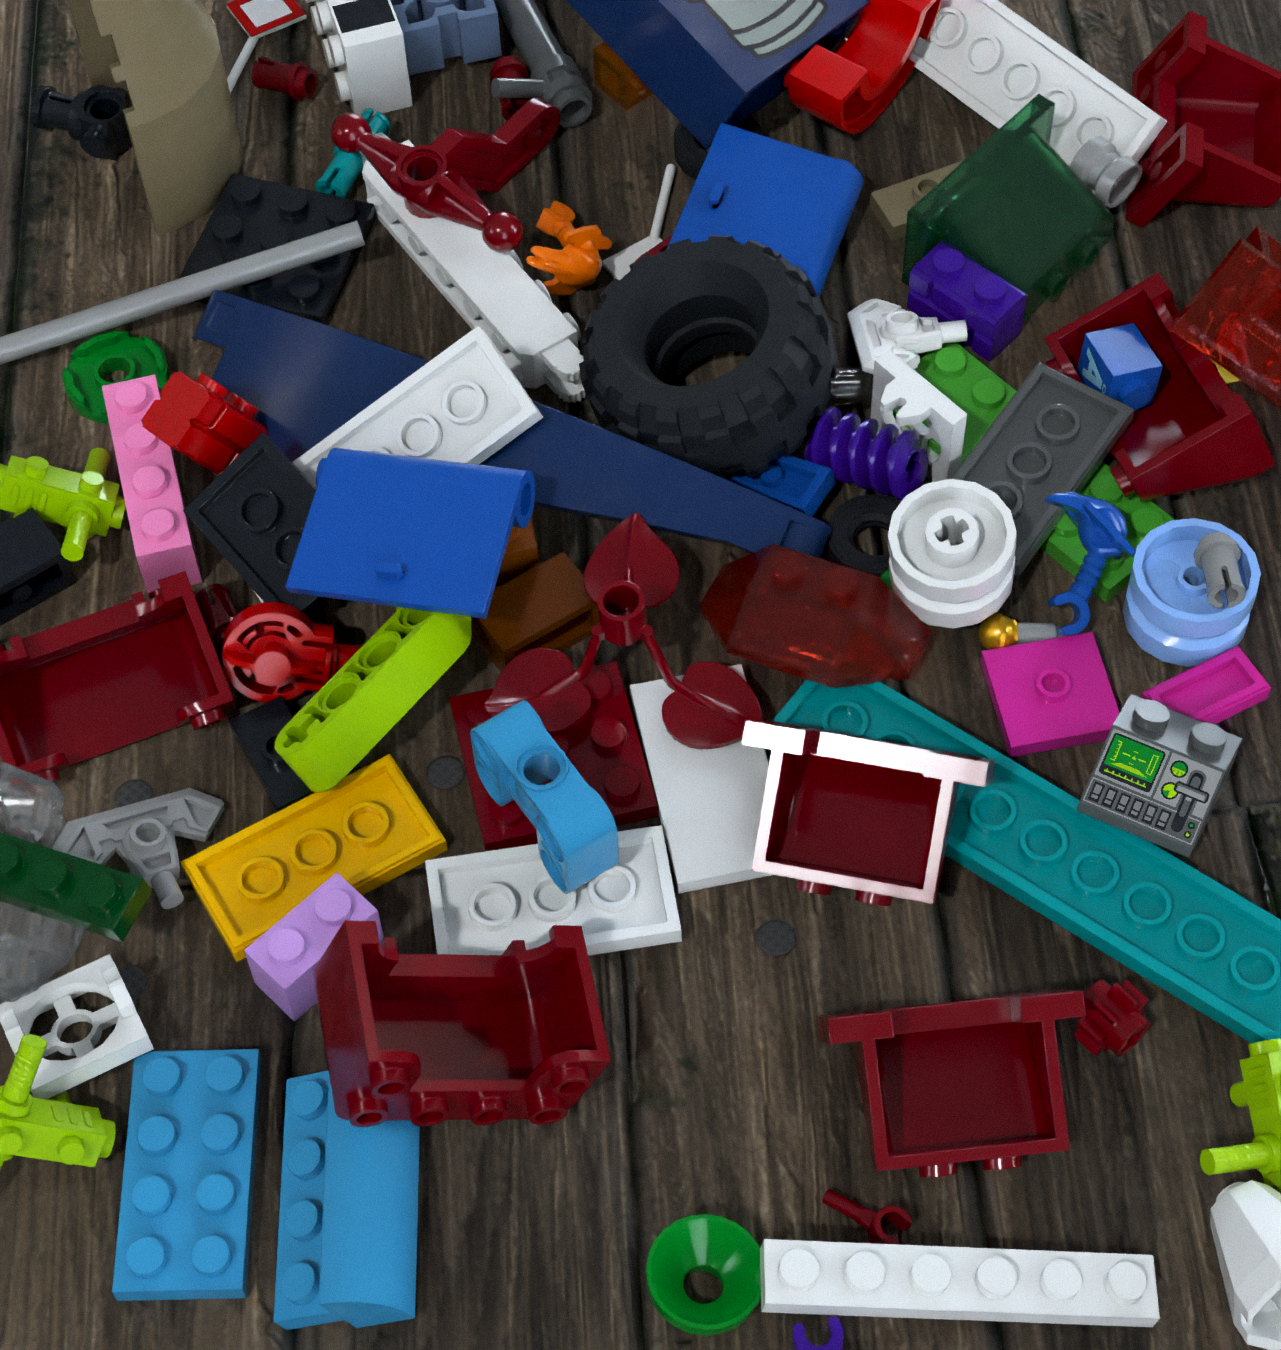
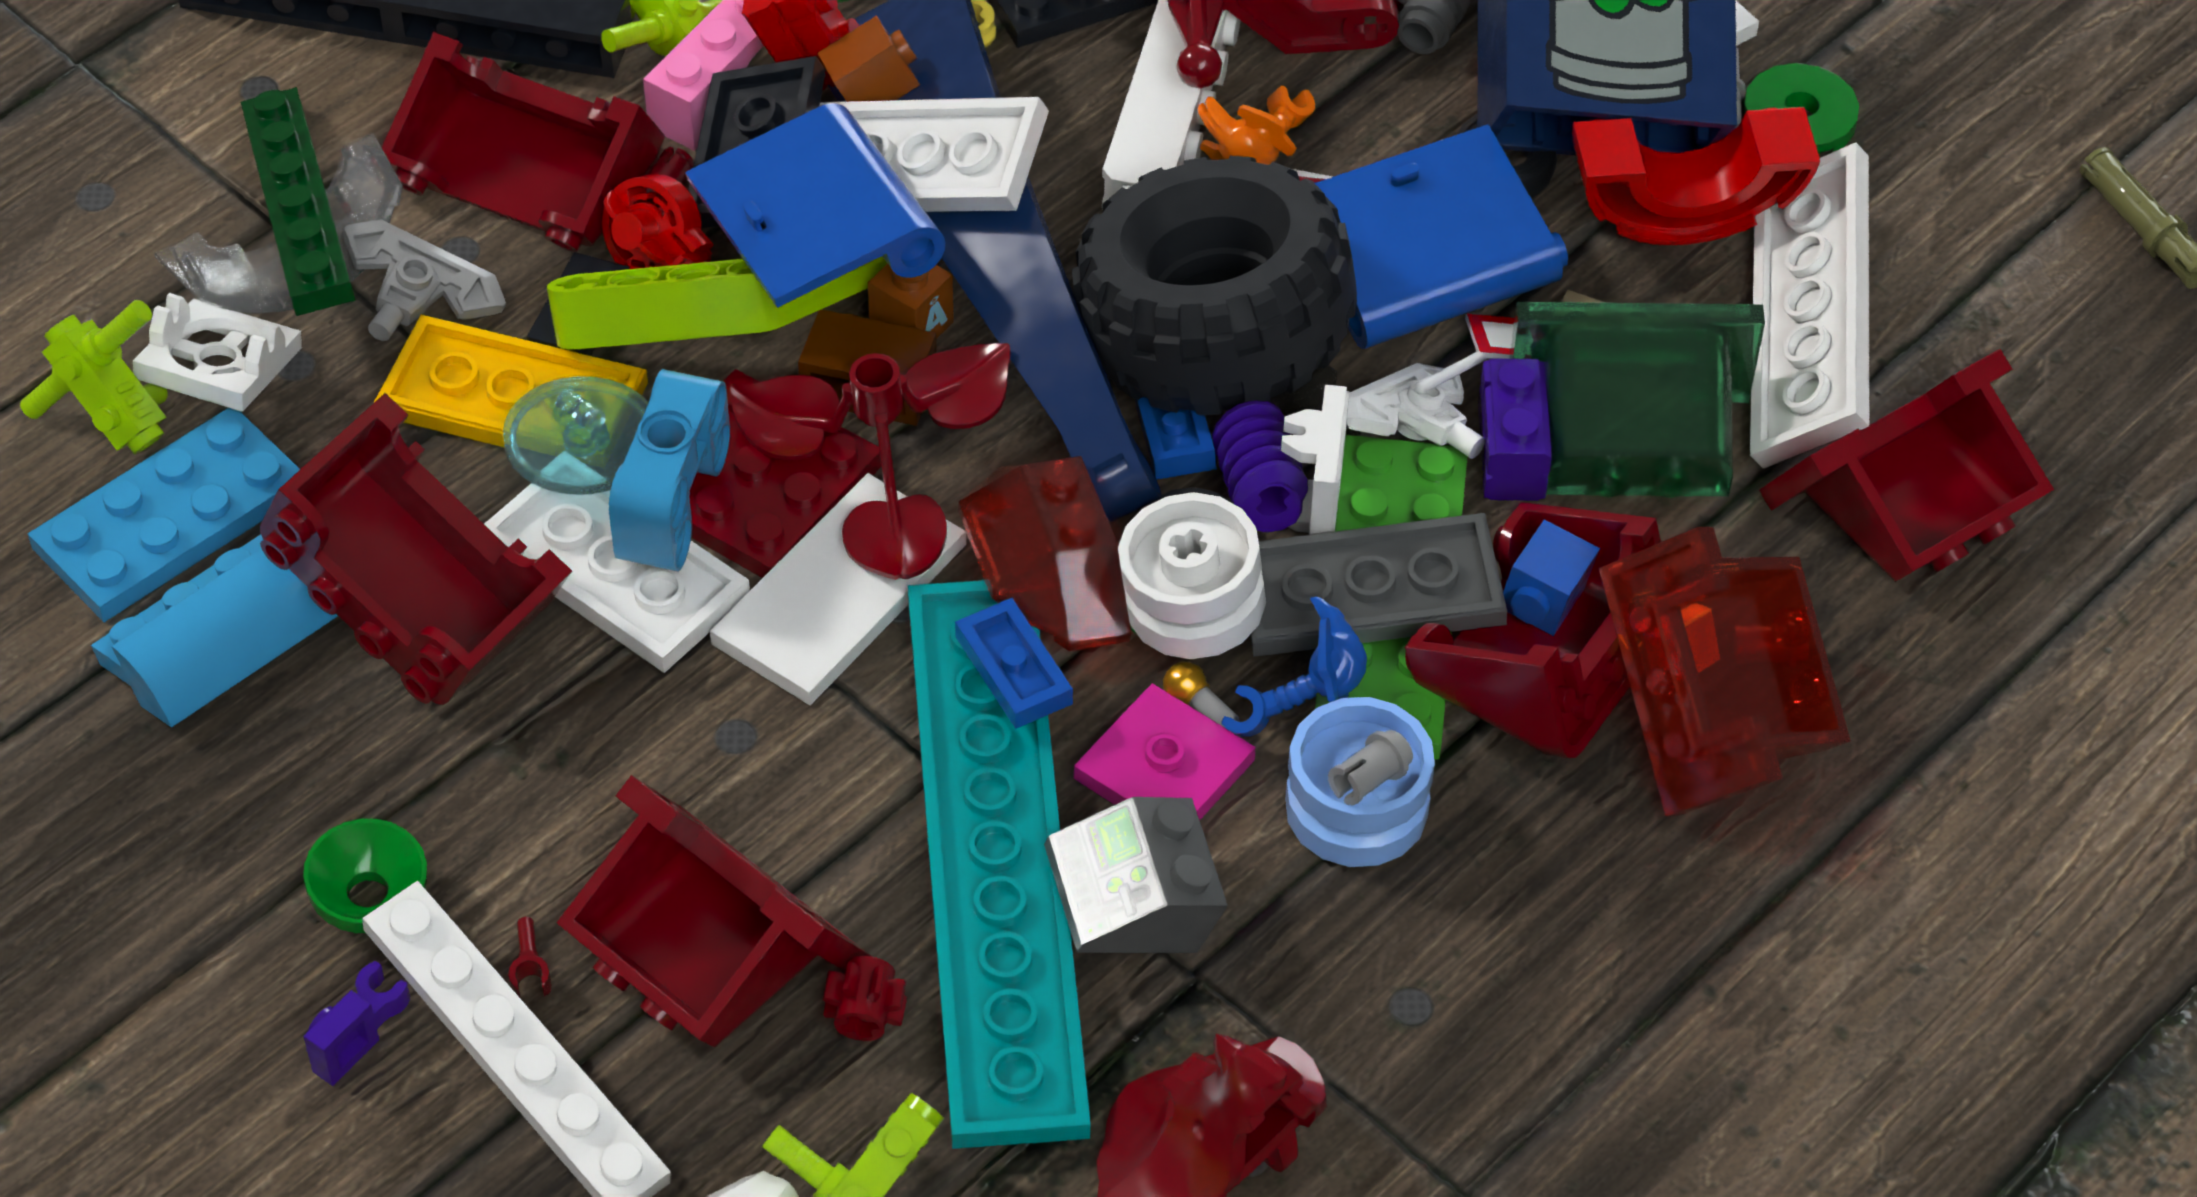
camera: 45 degrees right, 5 degrees down
lavender brick [244,872,384,1022] -> none
dark red windscreen [742,720,996,906] -> none
light grey wheel [1069,135,1142,208] -> none
dark pink tile [1141,646,1271,724] -> none
none -> clear light blue shield [503,376,649,495]
none -> dark orange brick [818,15,920,102]
none -> blue plate [955,598,1073,729]
none -> white piece [1414,313,1554,394]

